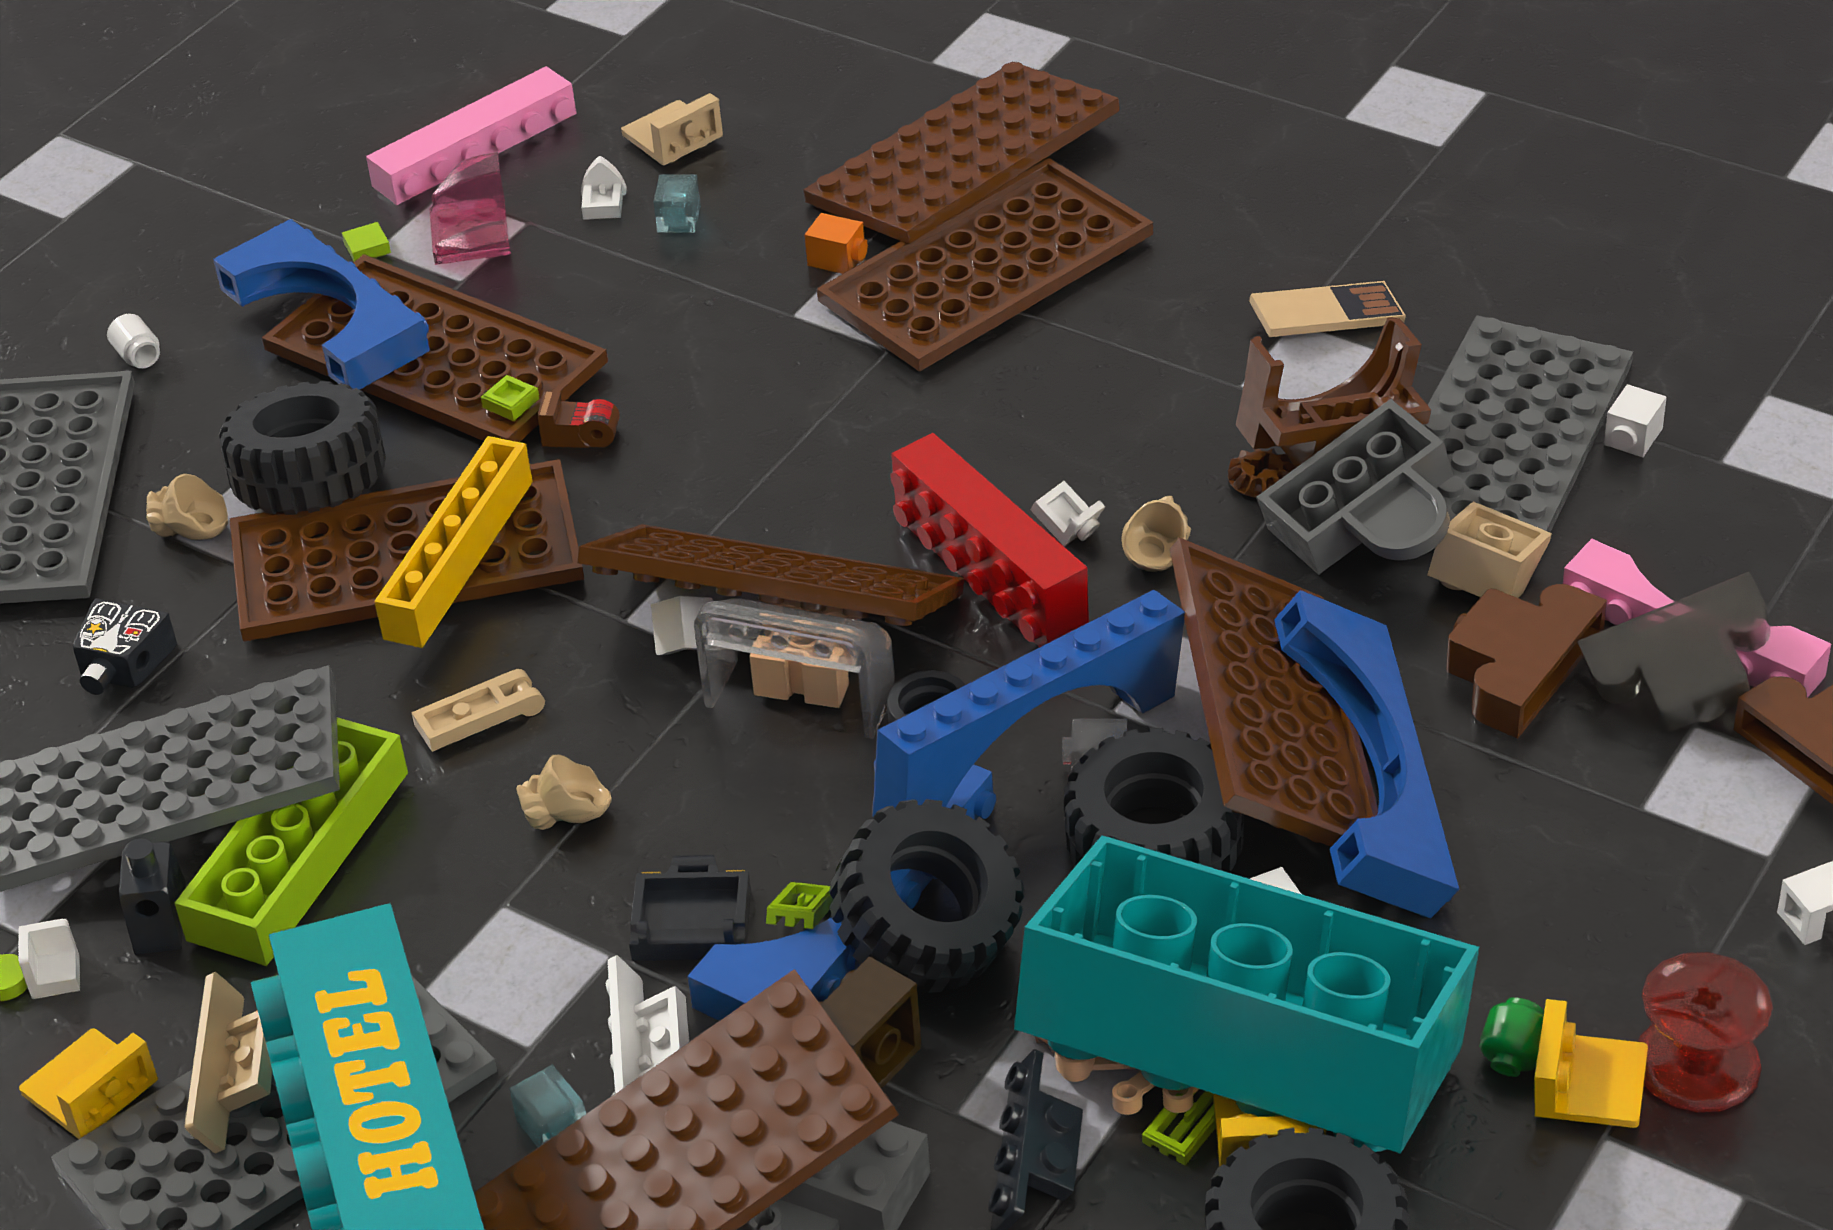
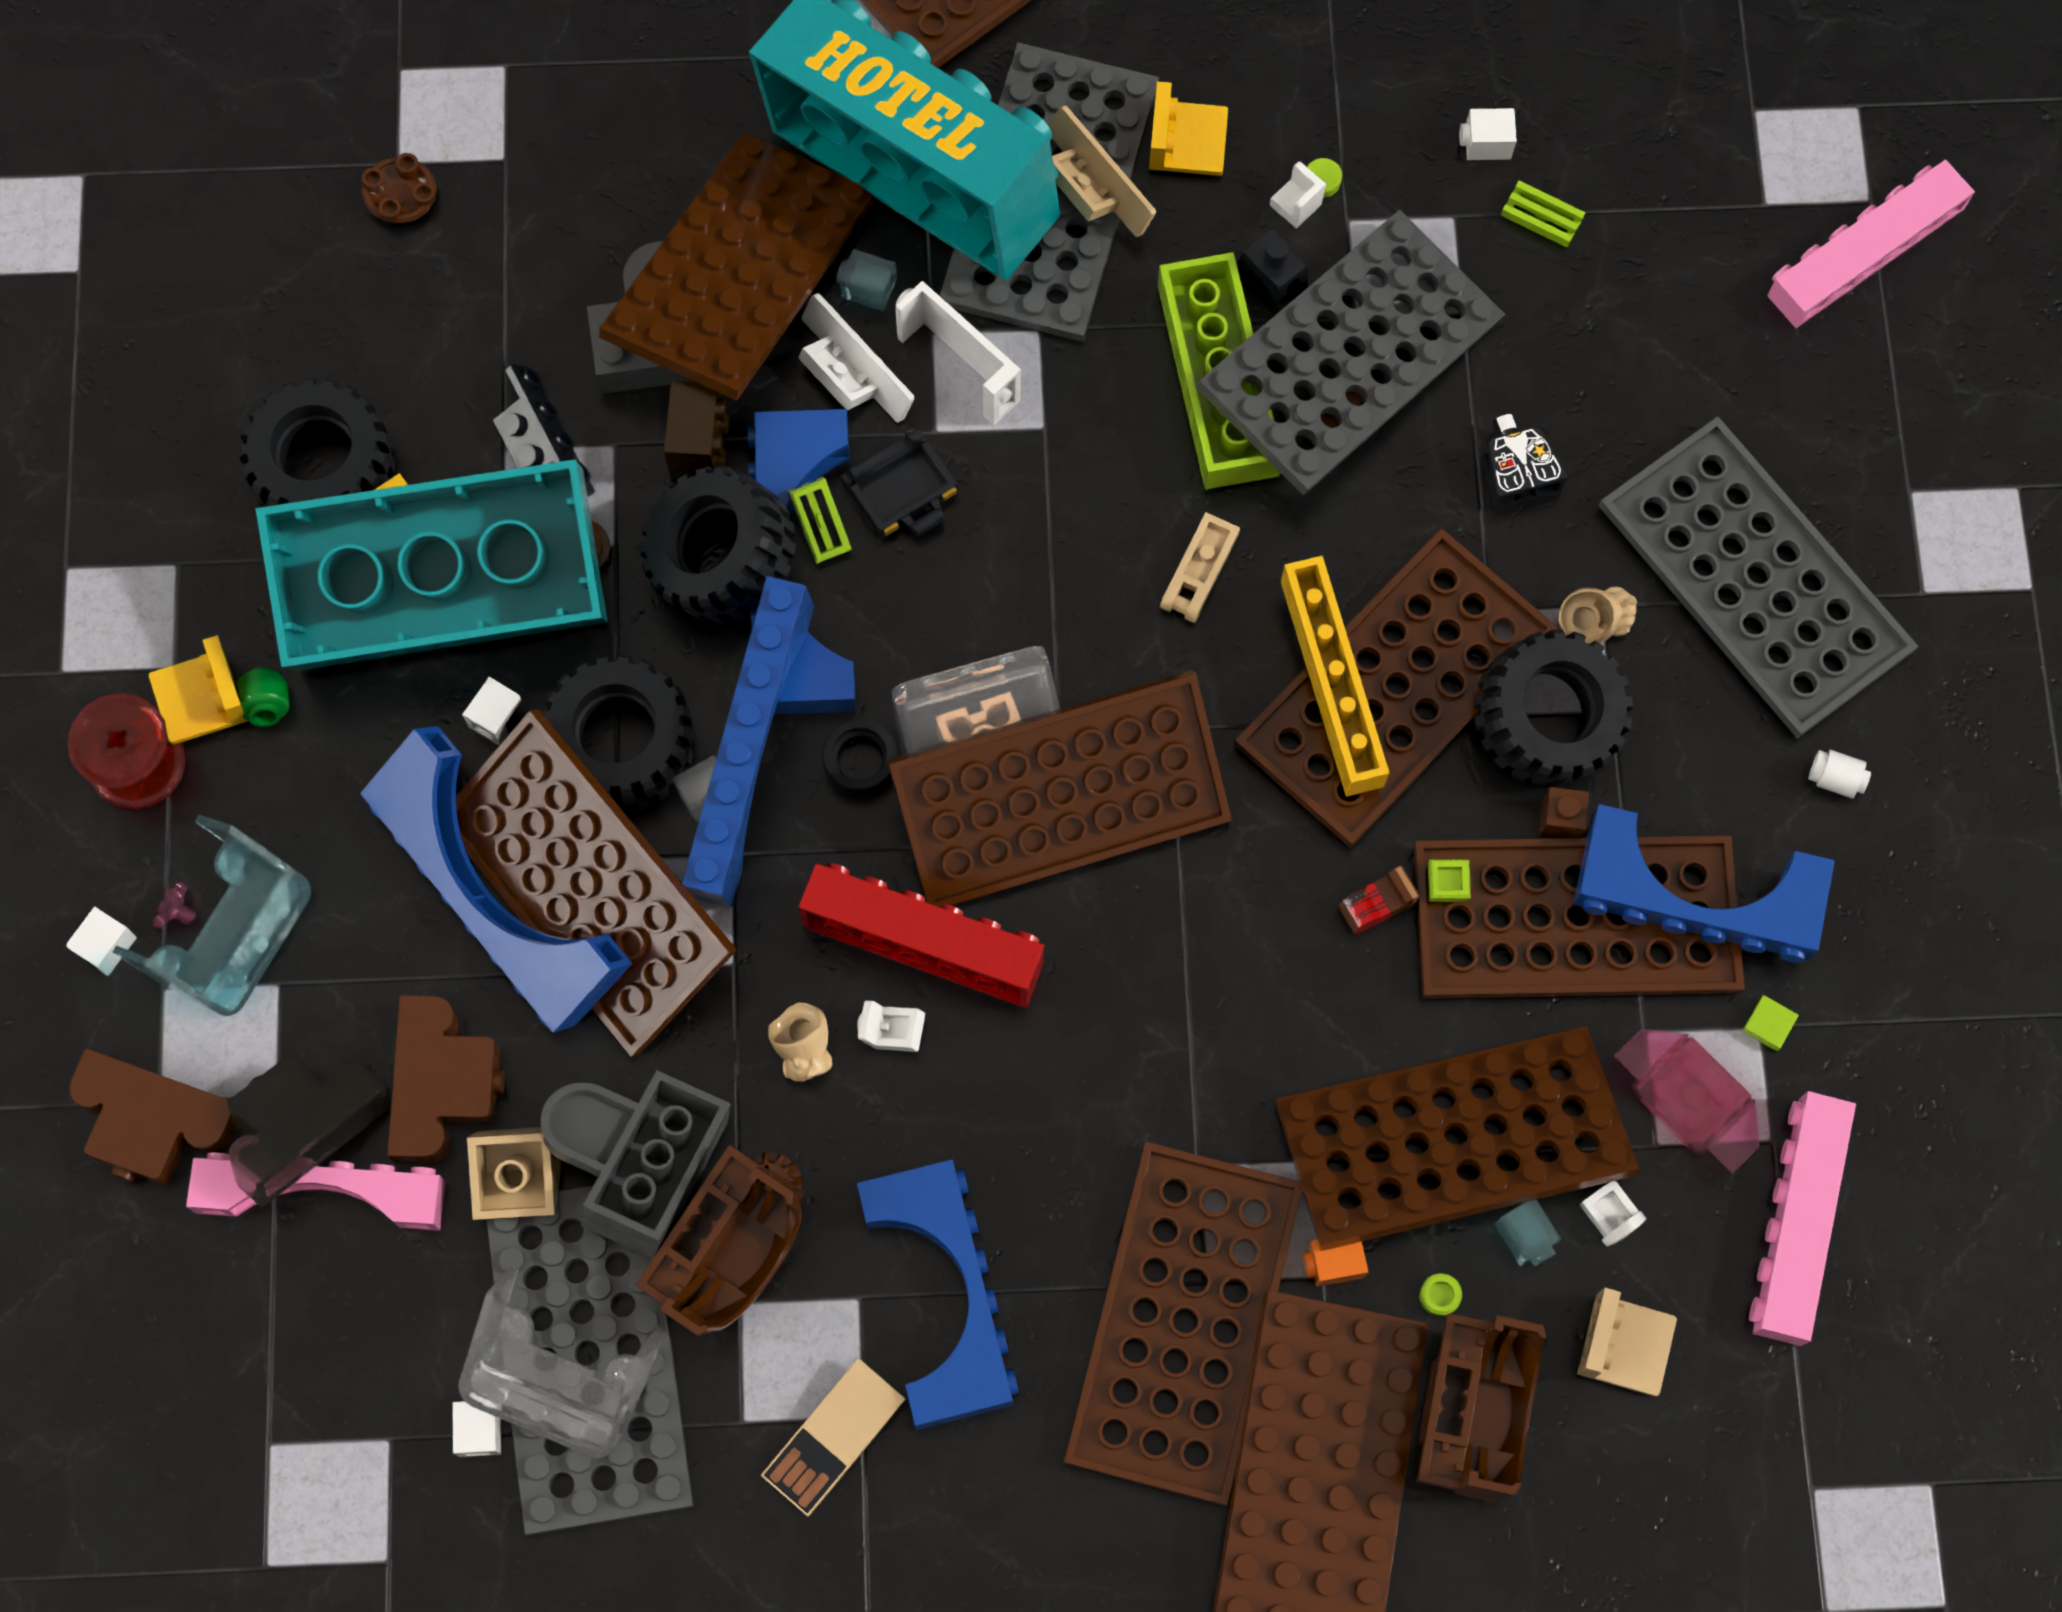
camera: 140 degrees right, 30 degrees up
tan hair [516,755,612,830] -> none
none -> clear light blue windscreen [112,815,311,1016]
none -> clear pink plant [152,881,196,929]
none -> clear windscreen [458,1264,665,1458]
none -> blue arch [857,1159,1019,1430]
none -> white panel [895,281,1021,426]
none -> reddish brown piece [1276,1026,1639,1251]
none -> reddish brown piece [1416,1313,1546,1503]
none -> lime tile [1419,1273,1462,1317]
none -> reddish brown brick [1539,787,1589,839]

